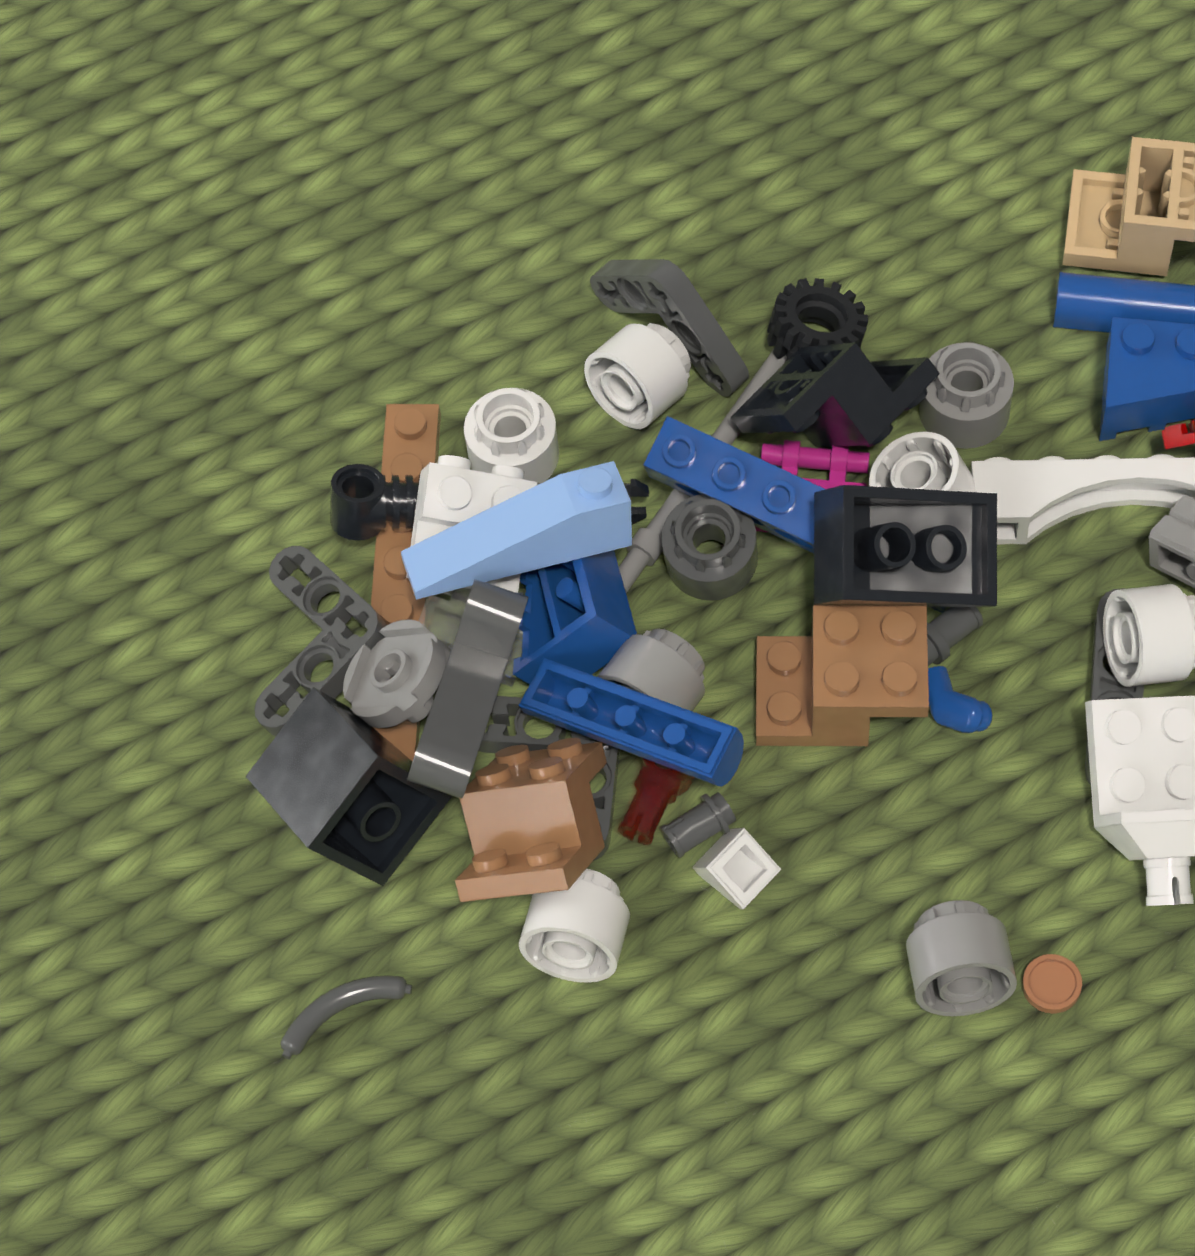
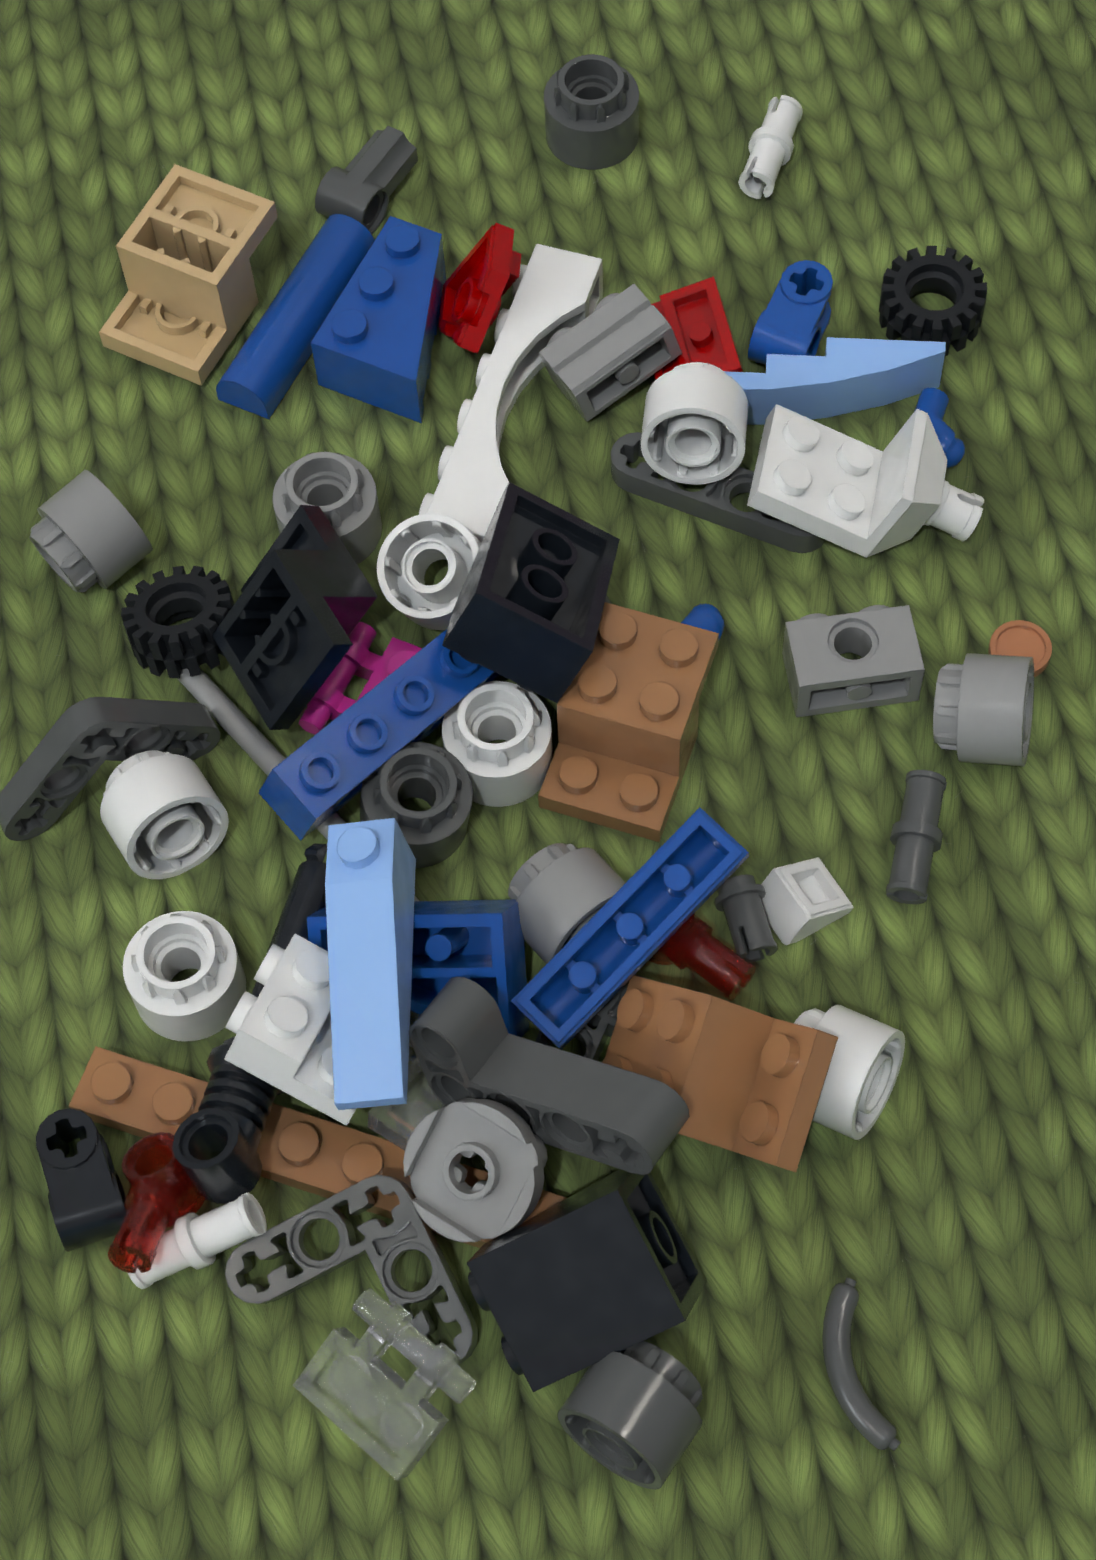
camera: 75 degrees left, 0 degrees up
none -> light grey piece [29,470,153,592]
none -> black piece [36,1108,134,1252]
none -> clear red pin [108,1132,206,1273]
none -> white pin [123,1192,267,1289]
none -> clear plate [293,1288,477,1481]
none -> white piece [442,681,553,807]
none -> dark grey piece [557,1341,703,1490]
none -> light grey brick [782,605,925,718]
none -> dark grey pin [886,770,947,904]

